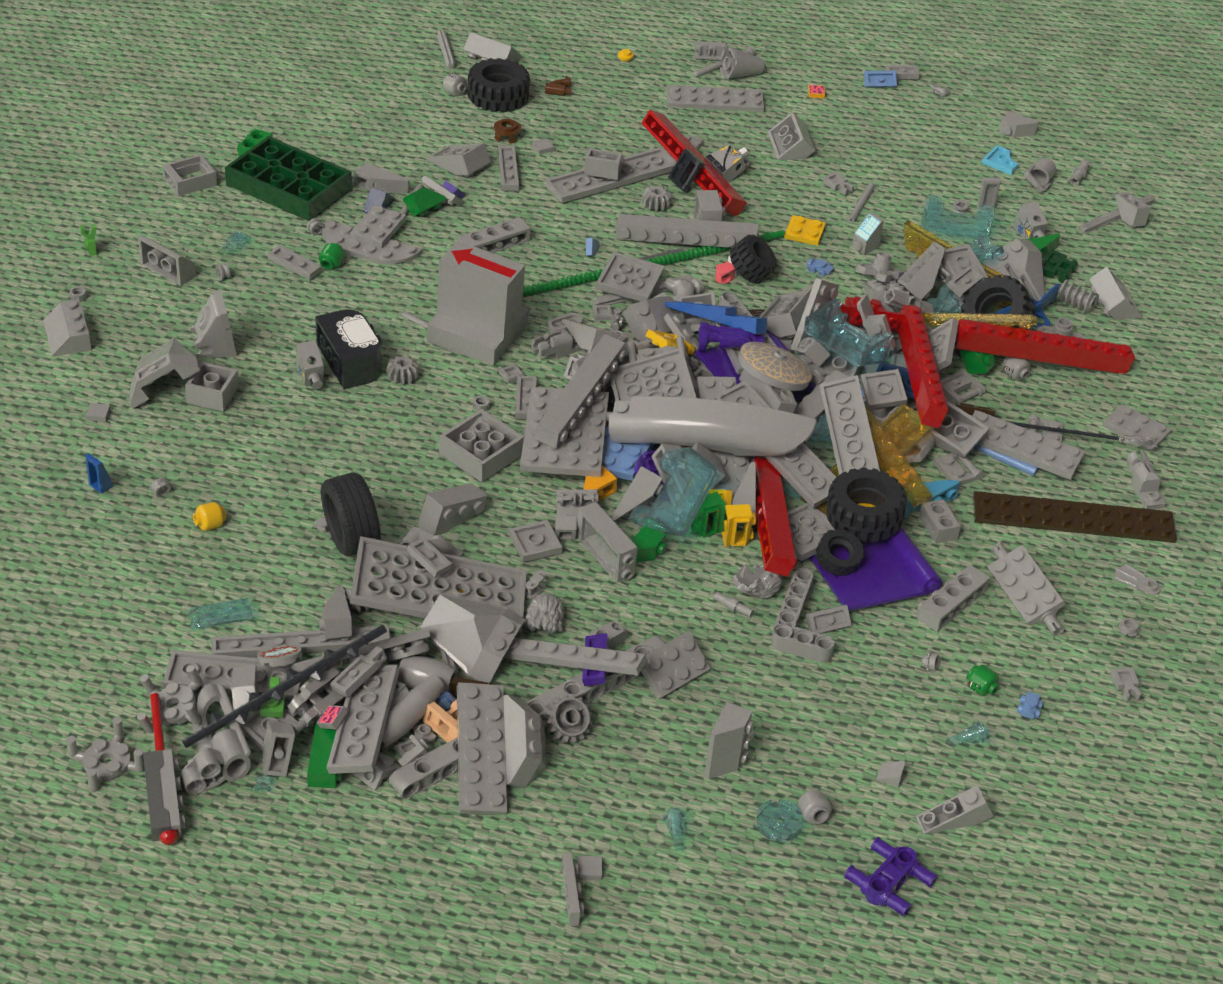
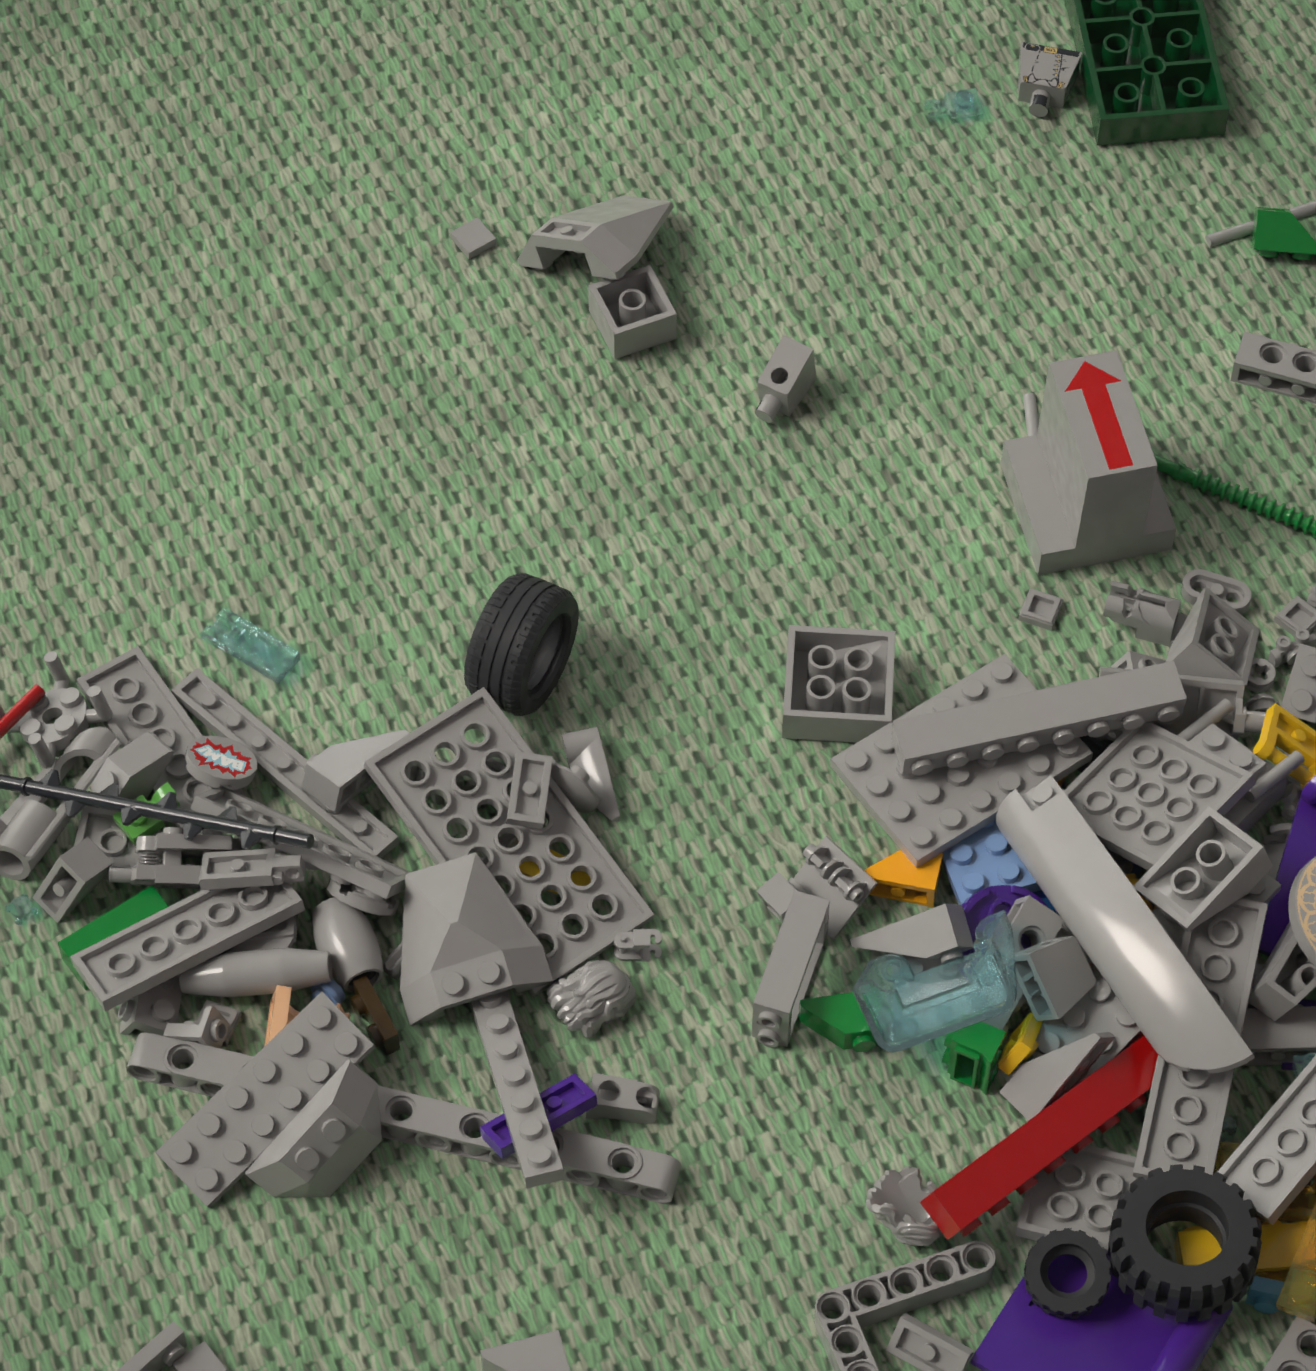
camera: 55 degrees right, 15 degrees up
light grey slope [43,300,91,357] -> none
light grey axle [69,286,87,302] -> none
blue slope [85,453,114,493] -> none
light grey slope [138,235,196,286] -> none
light grey axle [150,478,171,497] -> none
light grey piece [191,290,237,358] -> none
yellow head [193,502,226,531] -> none
light grey bush [216,263,231,281] -> none
light grey plate [268,245,322,280] -> none
light grey bush [307,218,325,236] -> none
black brick [315,309,382,390] -> none
tile [317,705,348,729] -> none
green head [319,243,345,270] -> none
light grey plate [322,205,422,265] -> none
light grey slope [354,163,409,194] -> none
slope [363,188,395,213] -> none
light grey gear [387,355,419,385] -> none
light grey plate [412,724,436,744] -> none
light grey wedge [417,483,488,536] -> none
light grey axle [473,395,490,411] -> none
light grey plate [509,520,562,562] -> none
light grey plate [515,375,537,419] -> none
light grey gear [543,693,592,744] -> none
light grey plate [641,631,711,699] -> none
light grey bar [713,592,754,618] -> none
yellow window [722,504,756,547] -> none
none -> light grey torso [1018,42,1082,117]
none -> light grey slope [1133,806,1273,932]

